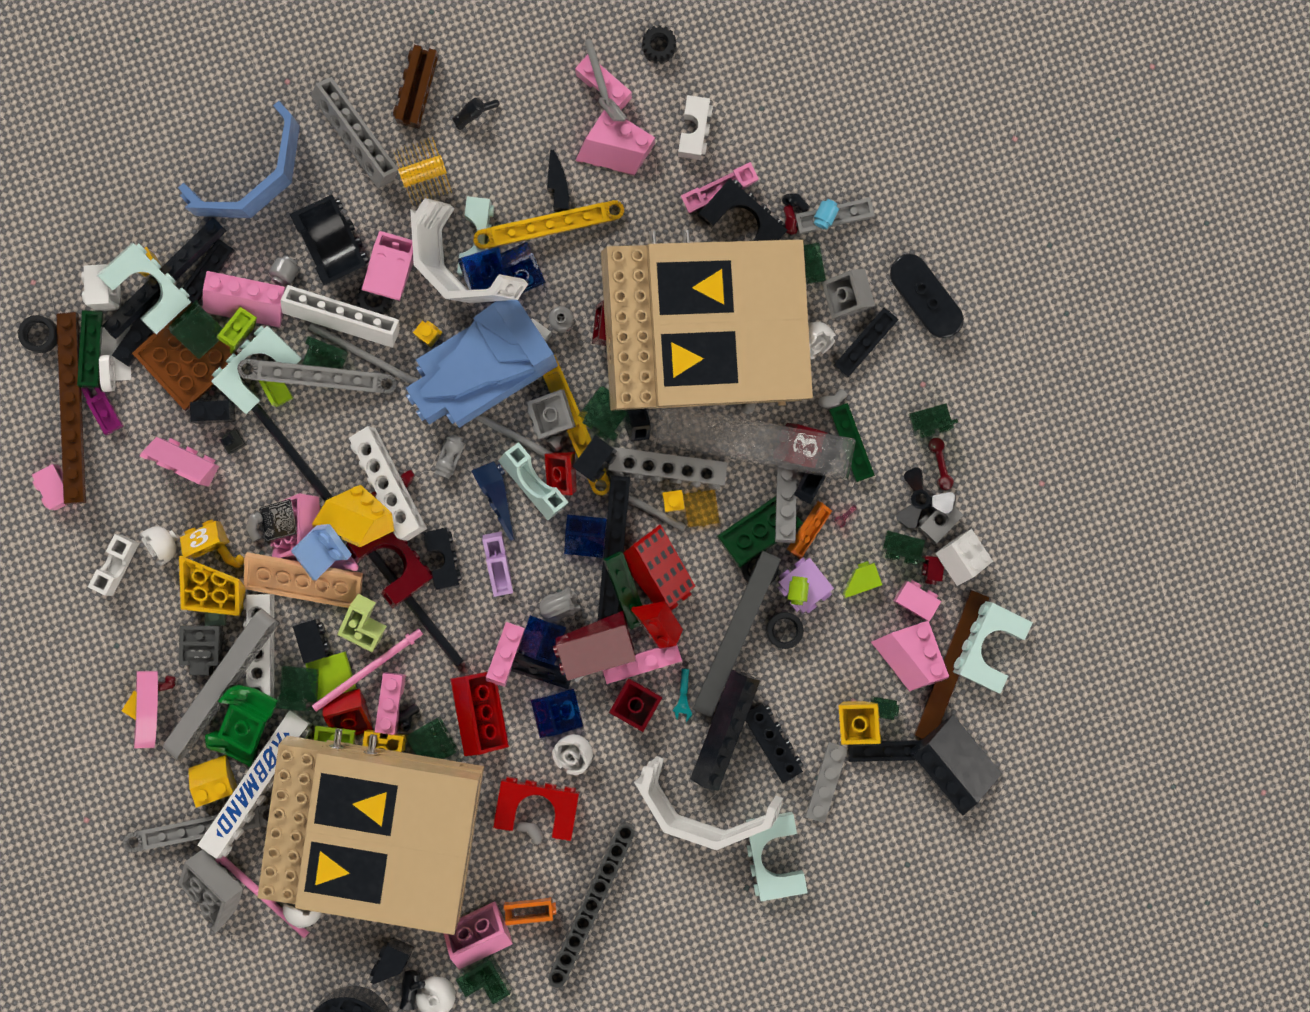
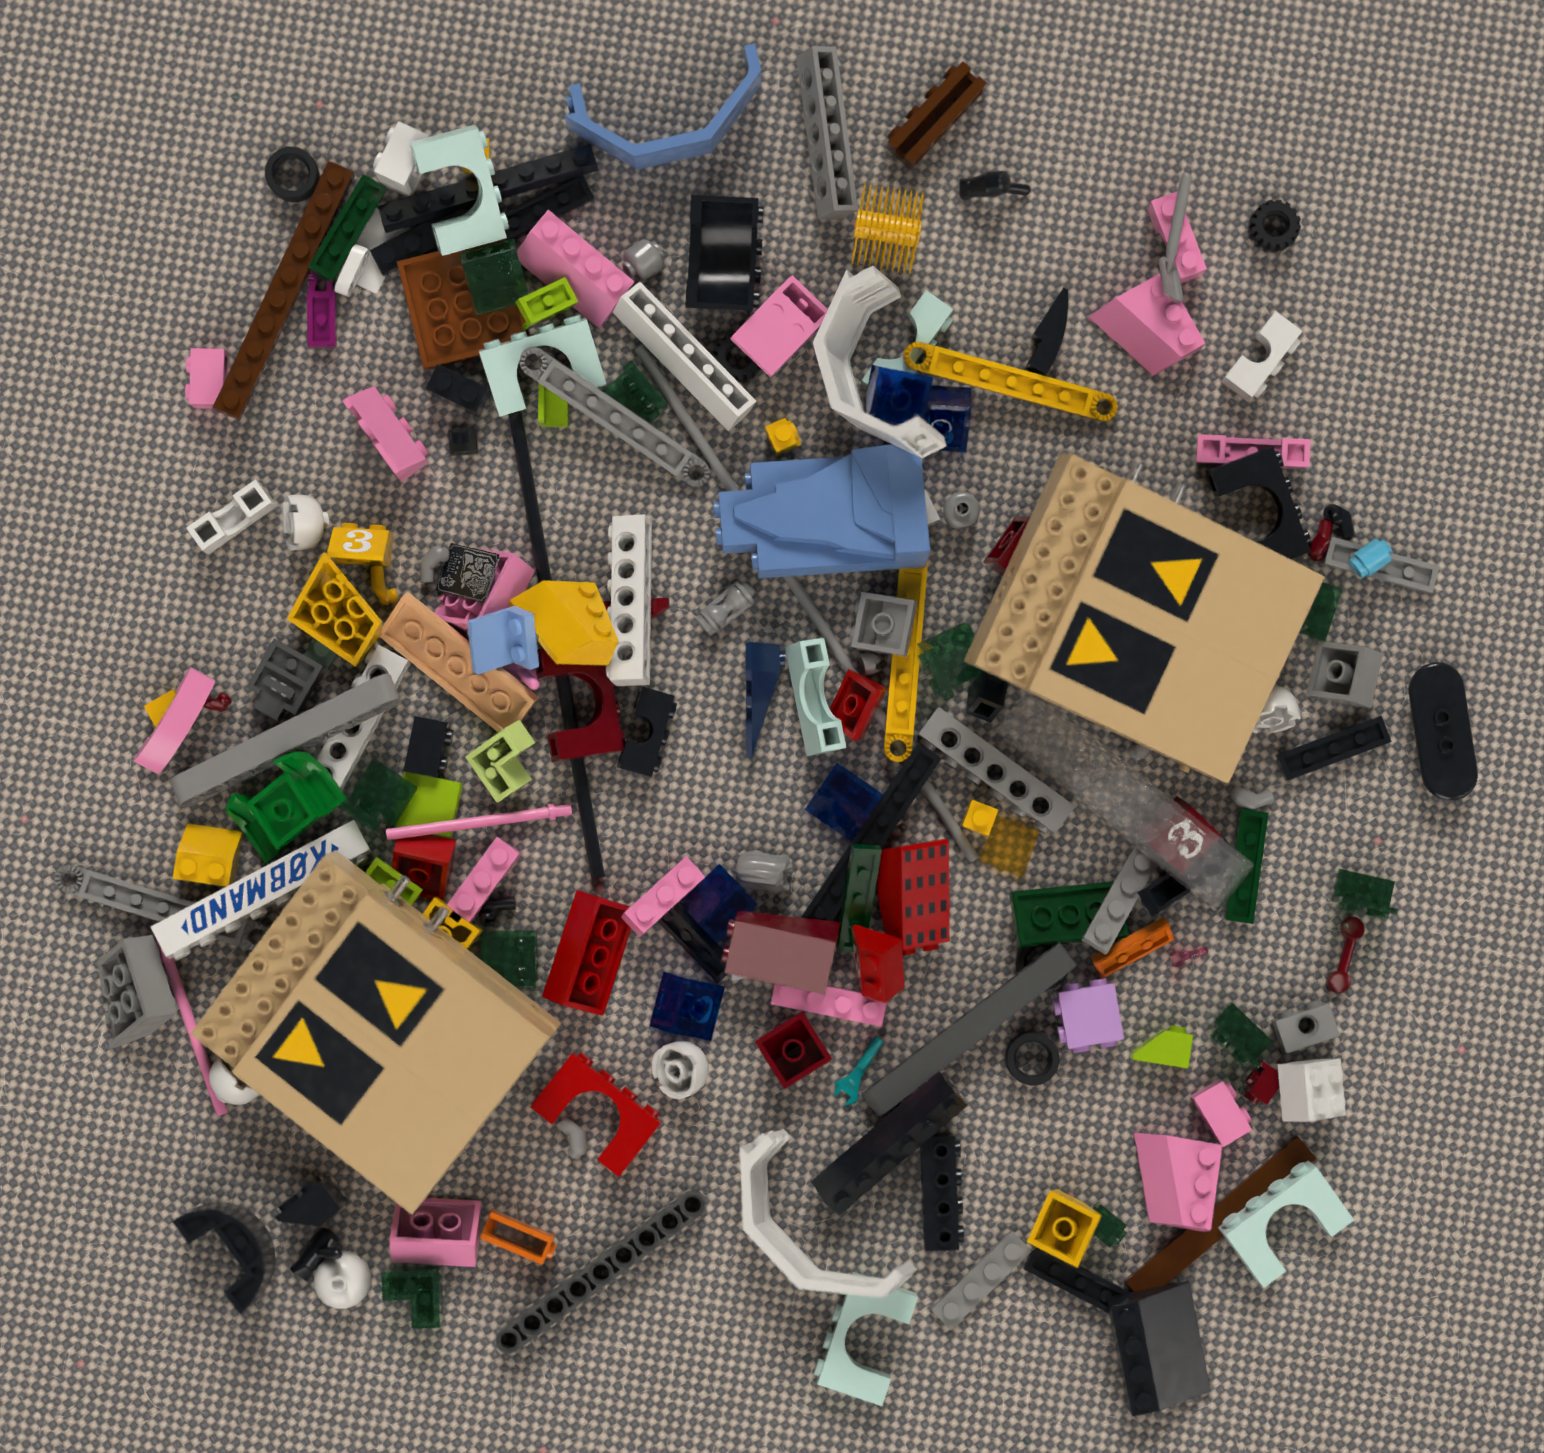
camera: 30 degrees right, 0 degrees up
lavender slope [482,532,513,597] -> none
black brick [573,435,617,483] -> none
lime brick [787,576,809,606] -> none
black piece [896,467,956,529] -> none

